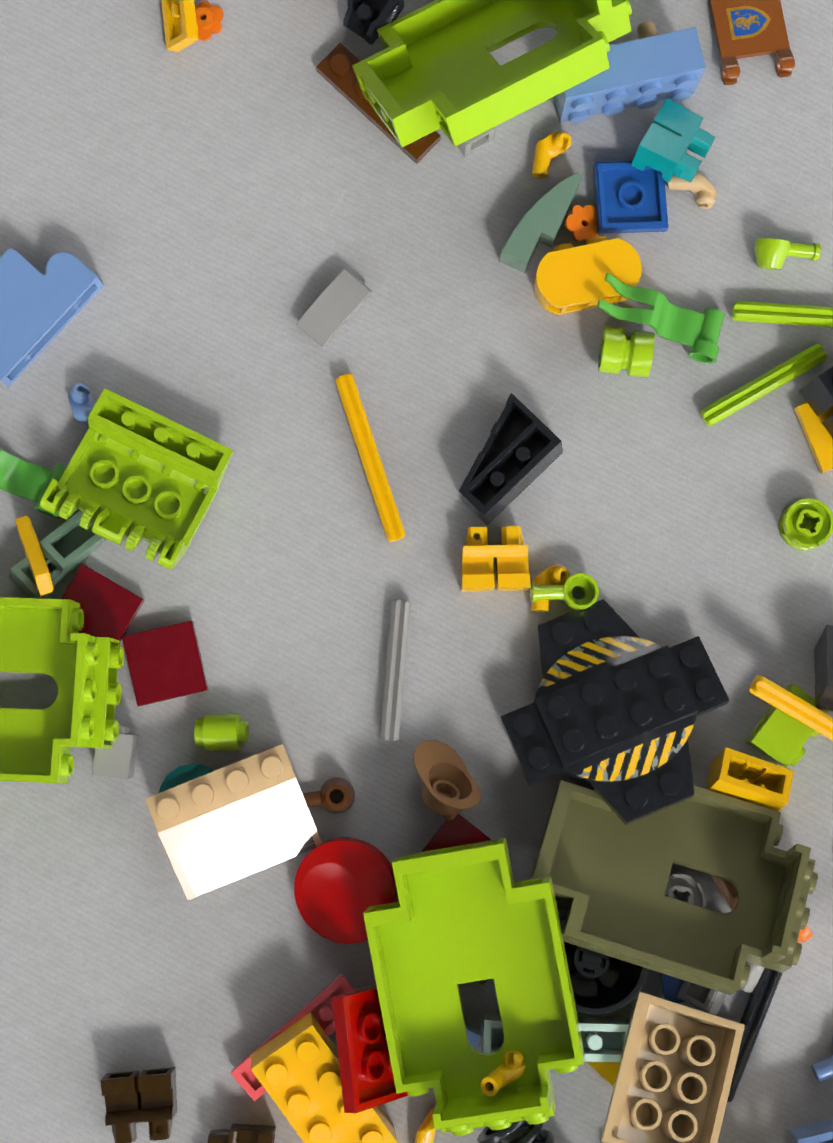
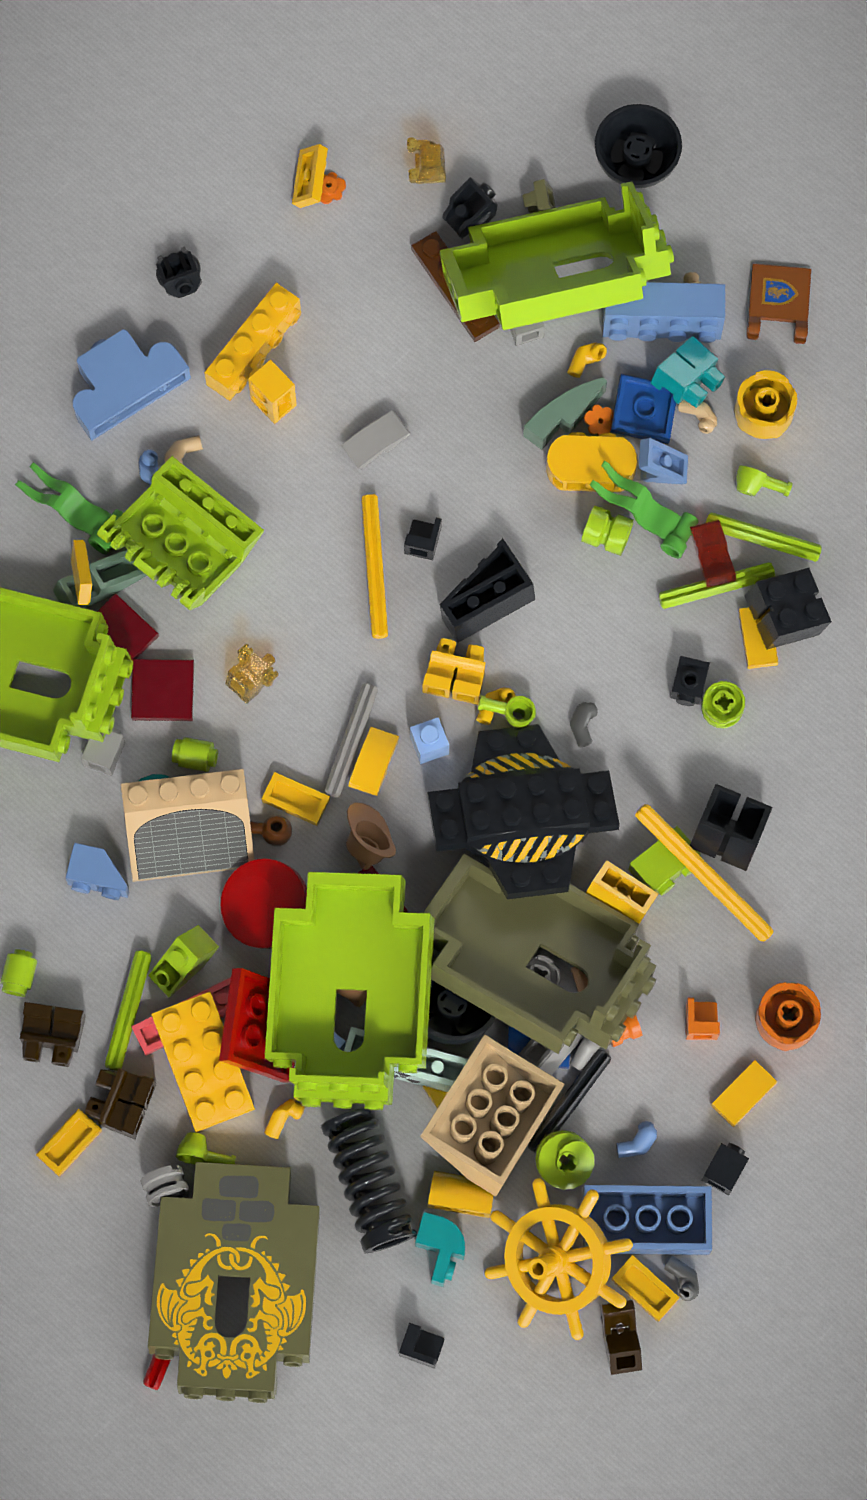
camera: 15 degrees right, 10 degrees down
yellow arm [480,1051,526,1096] -> none
none -> lime brick [0,949,37,997]
none -> medium blue slope [66,843,129,900]
none -> lime axle [105,950,152,1071]
none -> lime slope [148,925,219,997]
none -> black hand [156,246,202,298]
none -> tan arm [164,435,203,464]
none -> yellow brick [204,283,302,401]
none -> clear yellow piece [225,644,279,704]
none -> yellow brick [248,359,297,424]
none -> yellow tile [261,772,330,826]
none -> yellow slope [348,727,399,796]
none -> black panel [404,517,442,561]
none -> light blue brick [410,717,449,765]
none -> lime piece [535,1130,595,1190]
none -> dark grey arm [570,702,598,748]
none -> medium blue slope [639,438,688,485]
none -> black brick [670,656,710,706]
none -> clear red slope [690,520,736,588]
none -> yellow brick [734,370,797,439]

